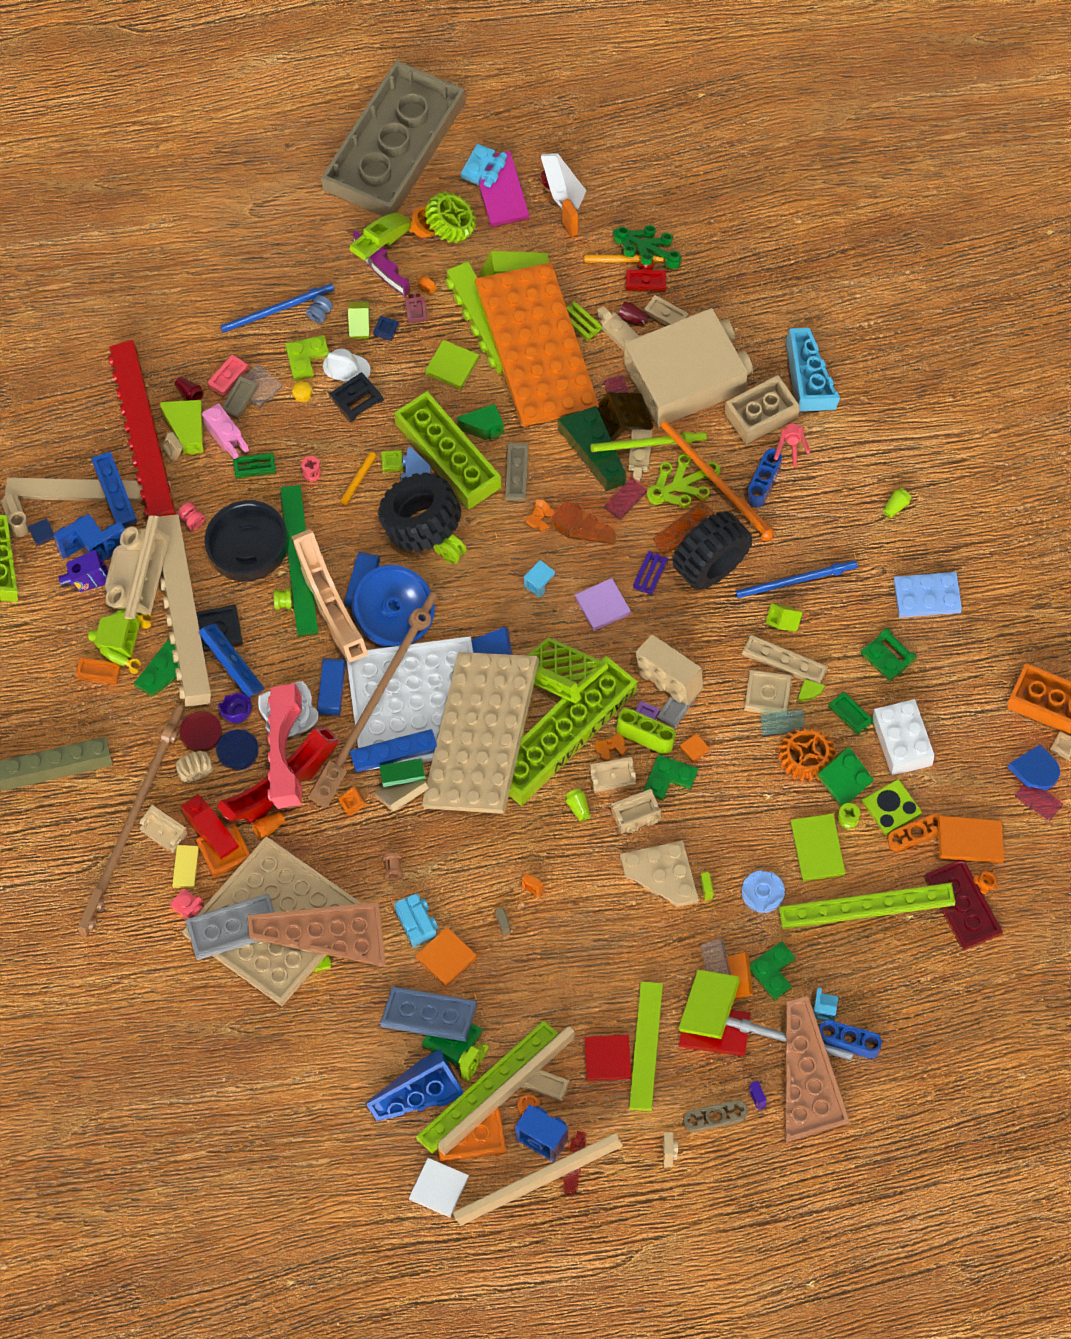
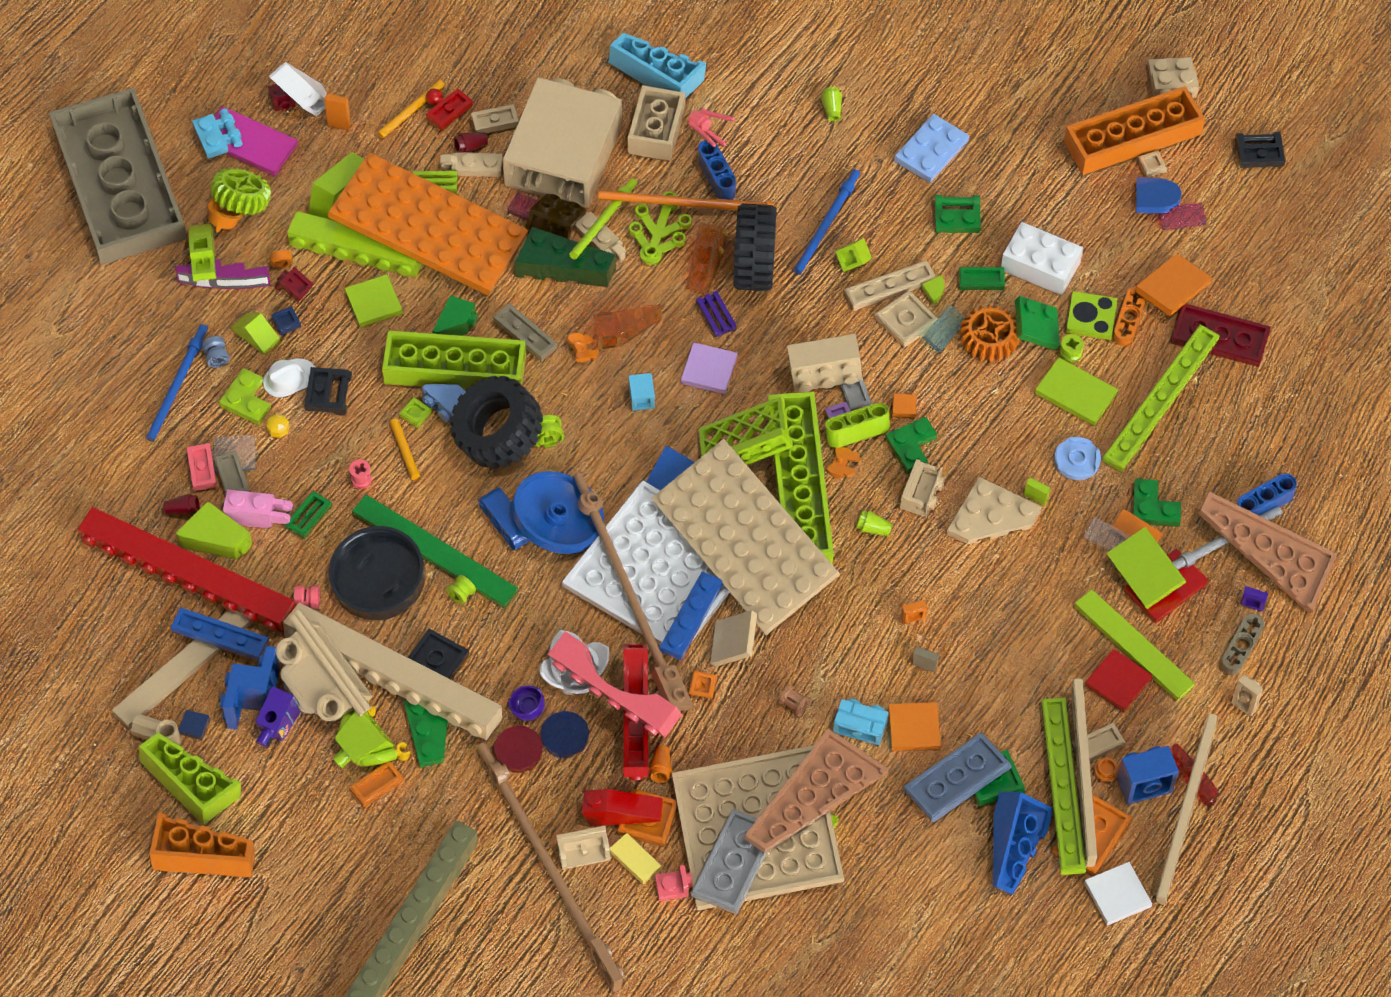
camera: 50 degrees left, 5 degrees down
tan tile [162,432,183,461] -> none
tan gear [176,751,213,783] -> none
blue plate [198,623,265,698] -> none
light nougat arch [292,529,368,663] -> none
blue beam [318,658,345,716] -> none
green slope [379,758,426,787] -> none
lime wing [459,1042,490,1083] -> none
tan hinge [590,757,636,793] -> none
clear pink tile [605,478,647,520] -> none
green plant [612,225,682,269] -> none
medium azure panel [814,987,838,1021] -> none
orange plate [973,871,998,894] -> none

